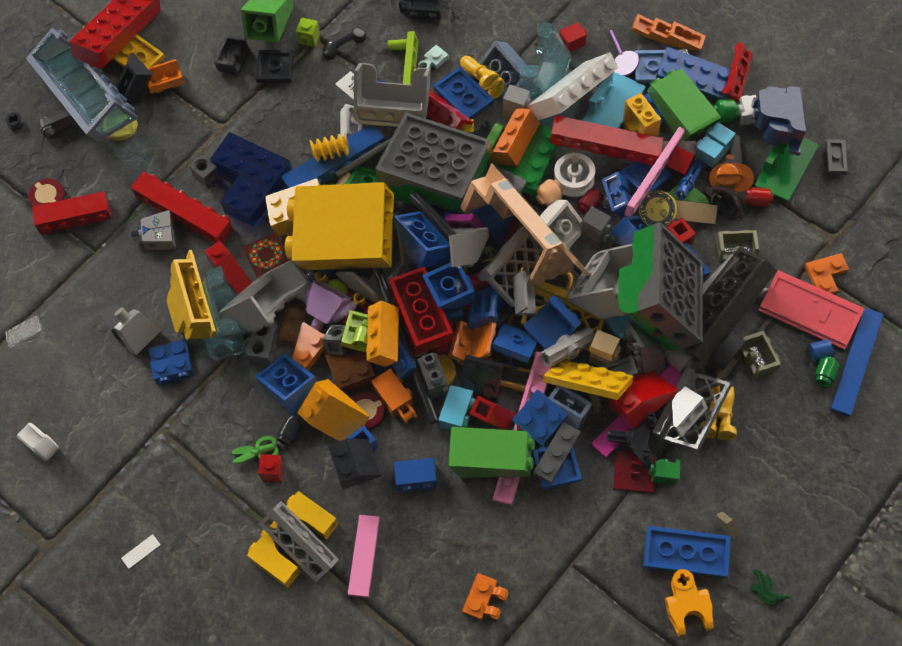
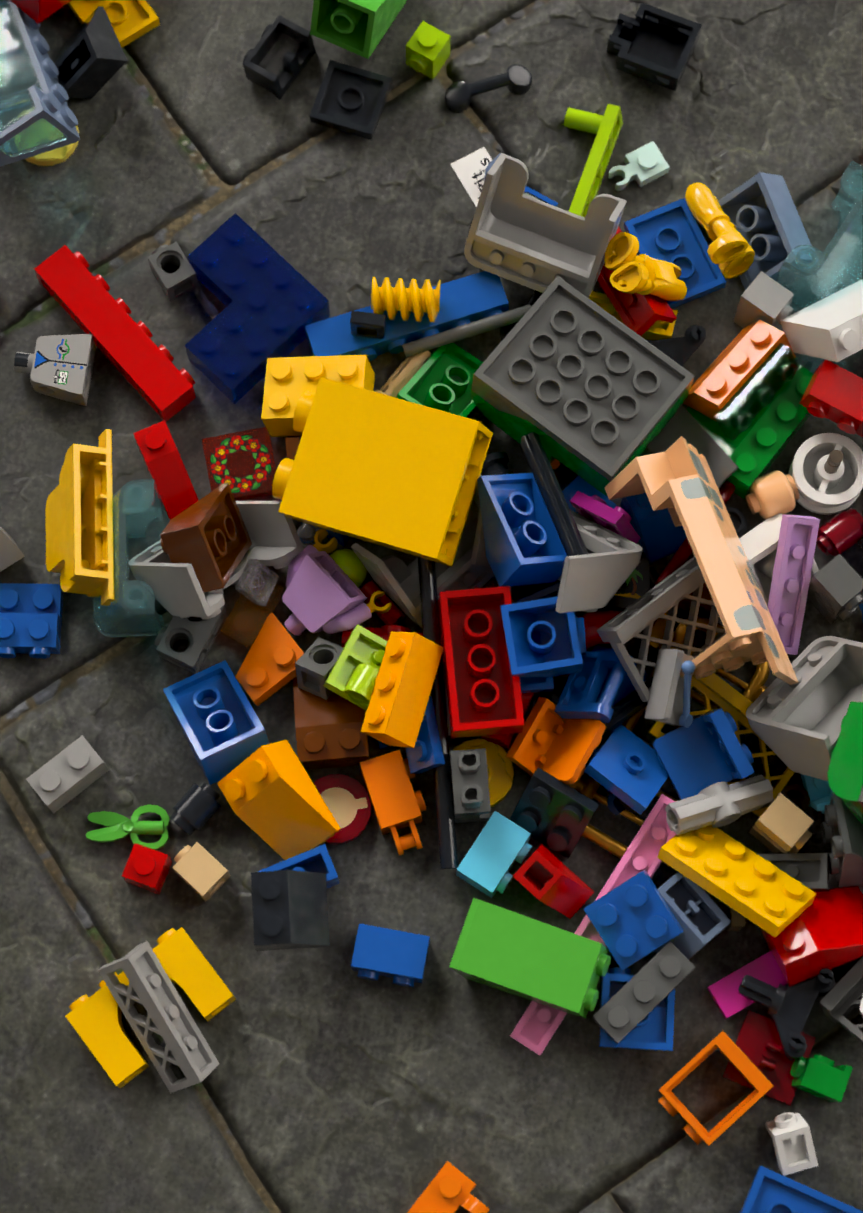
camera: 10 degrees right, 10 degrees up
orange bracket [148,59,184,94] -> none
white slope [340,104,362,138] -> none
bright pink tile [348,515,380,598] -> none
bright green beam [487,123,505,153] -> none
none -> light grey brick [26,735,109,814]
none -> reddish brown slope [160,483,252,593]
none -> tan brick [172,842,230,901]
none -> clear tile [235,559,279,606]
none -> black tile [350,311,386,339]
none -> yellow piece [604,232,687,301]
none -> orange window [658,1031,773,1146]
none -> medium blue hinge [679,660,695,728]
none -> clear green tile [715,343,799,441]
none -> white bracket [765,1112,818,1176]
none -> lavender plate [767,514,820,655]

